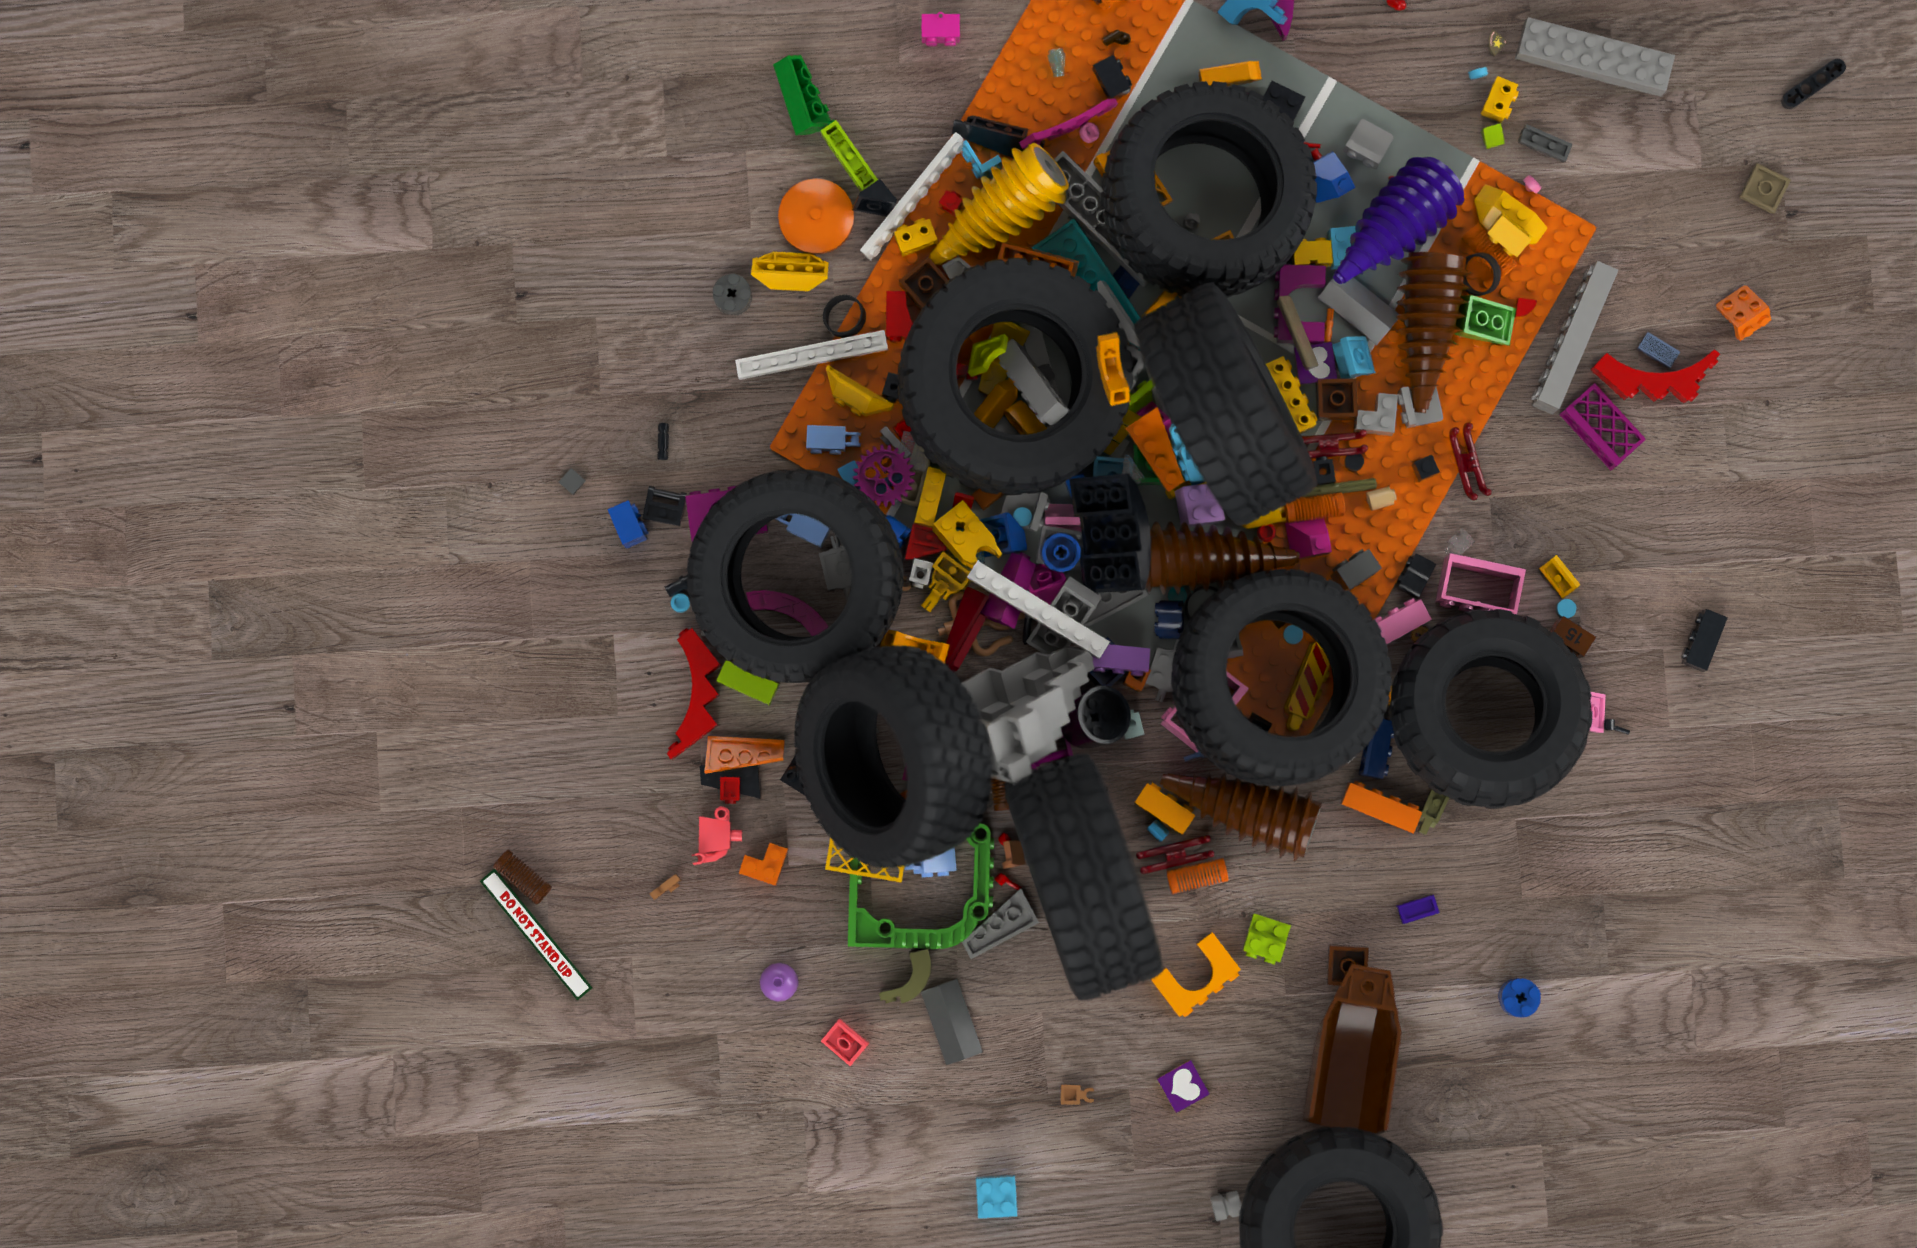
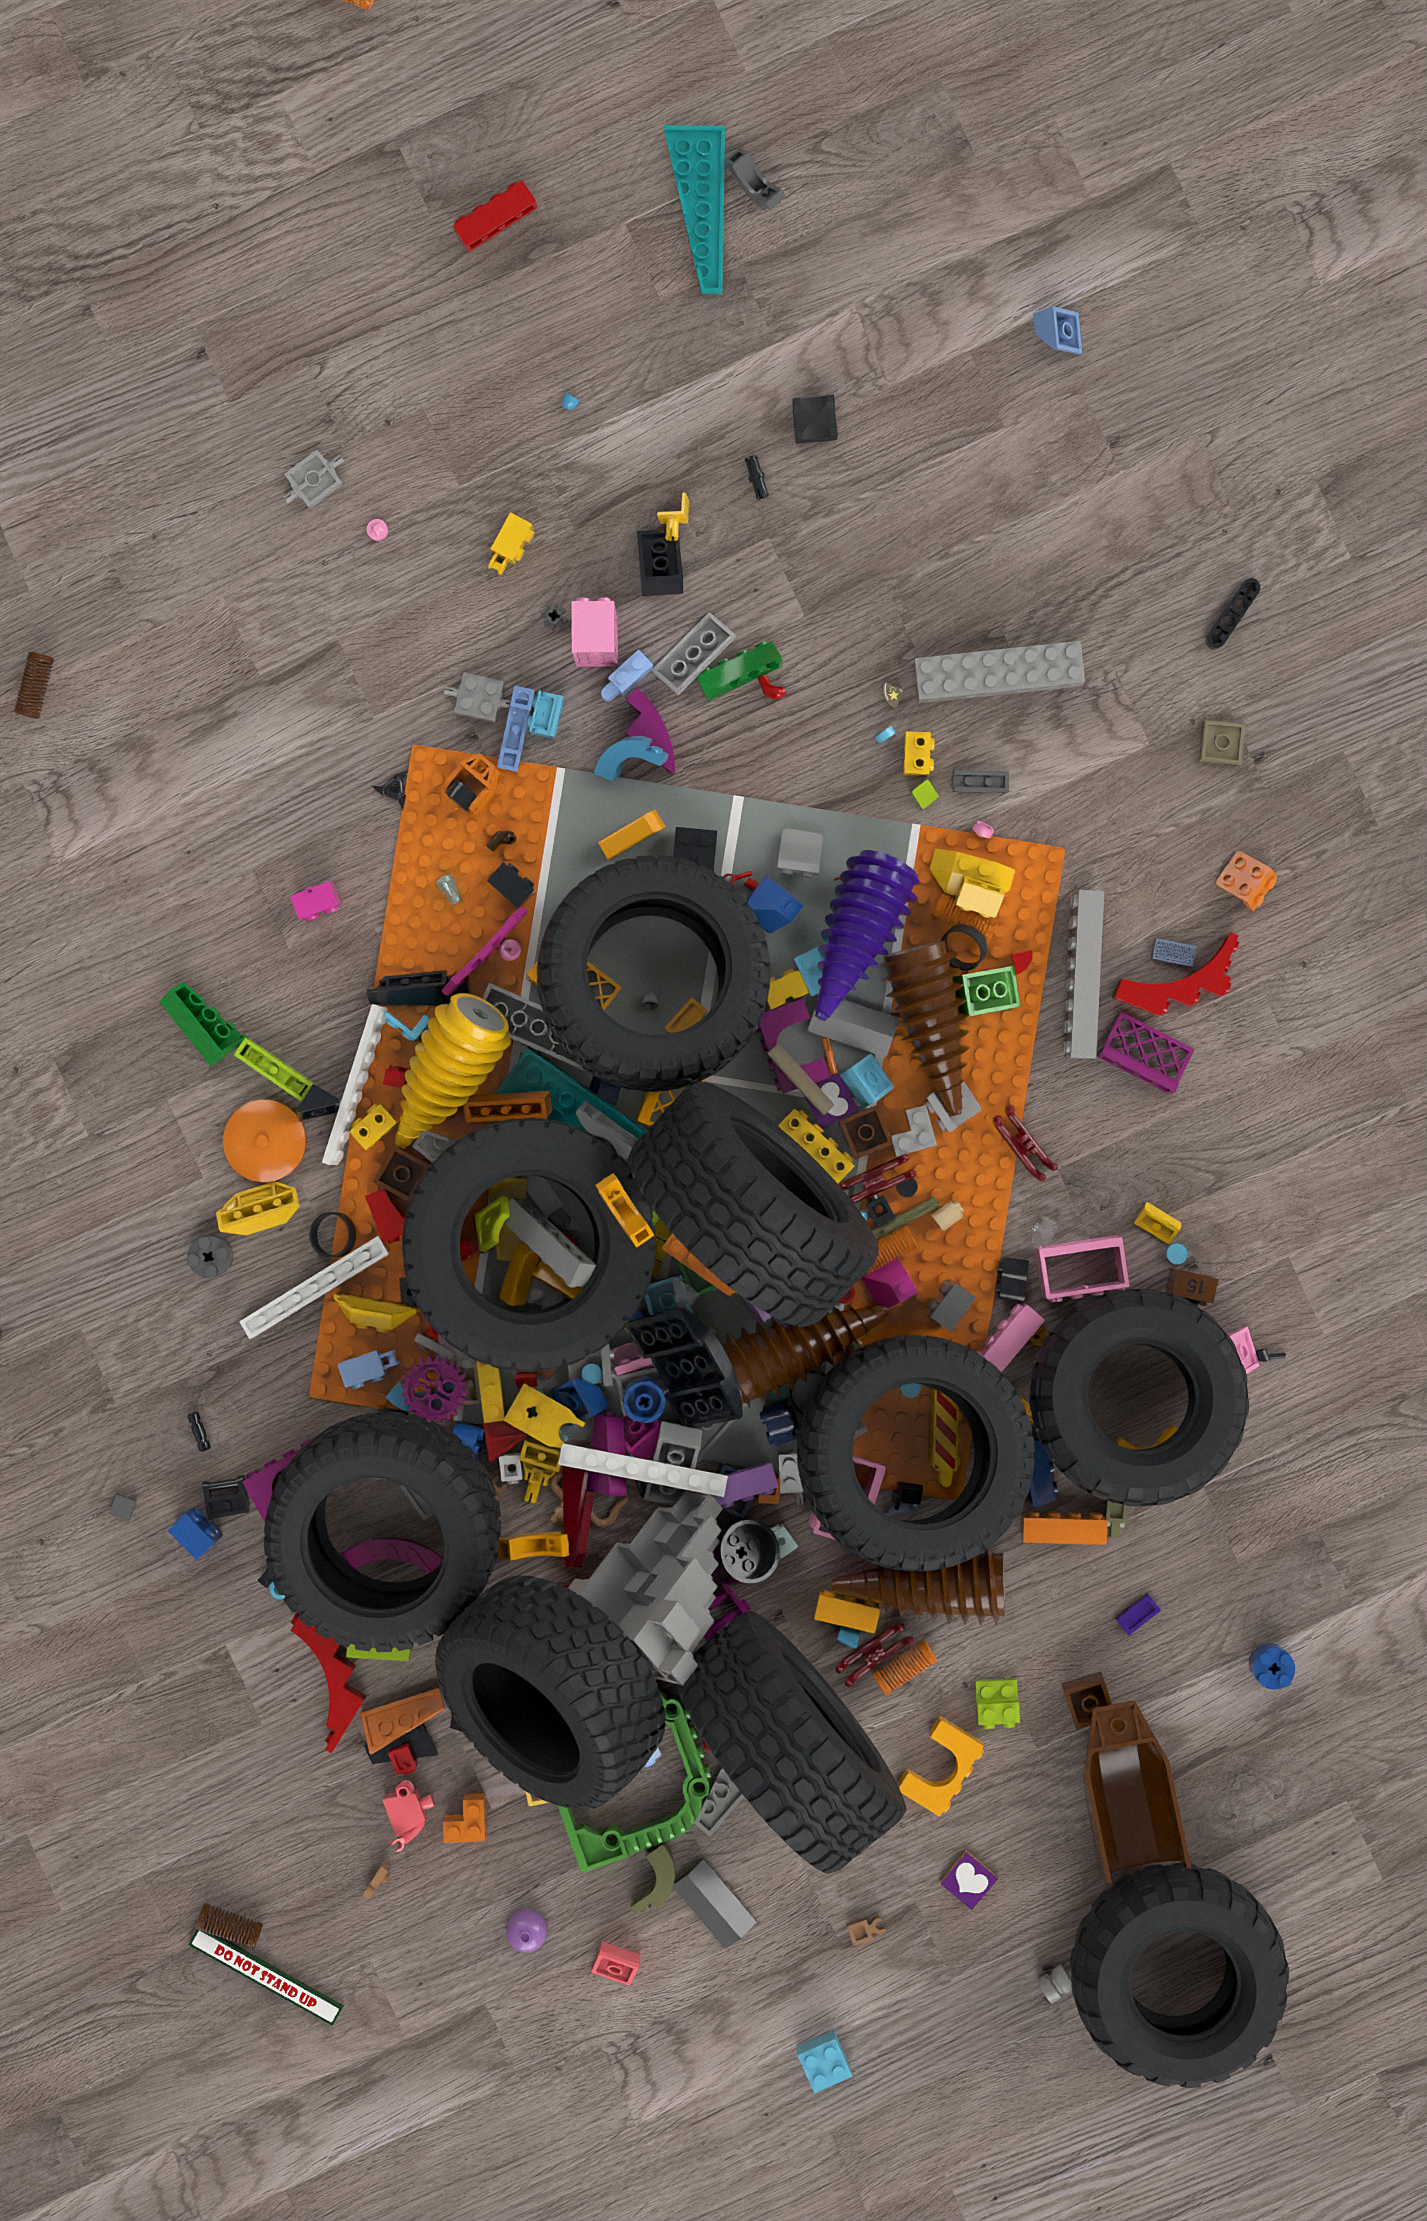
camera: 25 degrees left, 5 degrees up
black brick [1411,455,1440,482] -> none
black brick [1681,609,1728,672] -> none

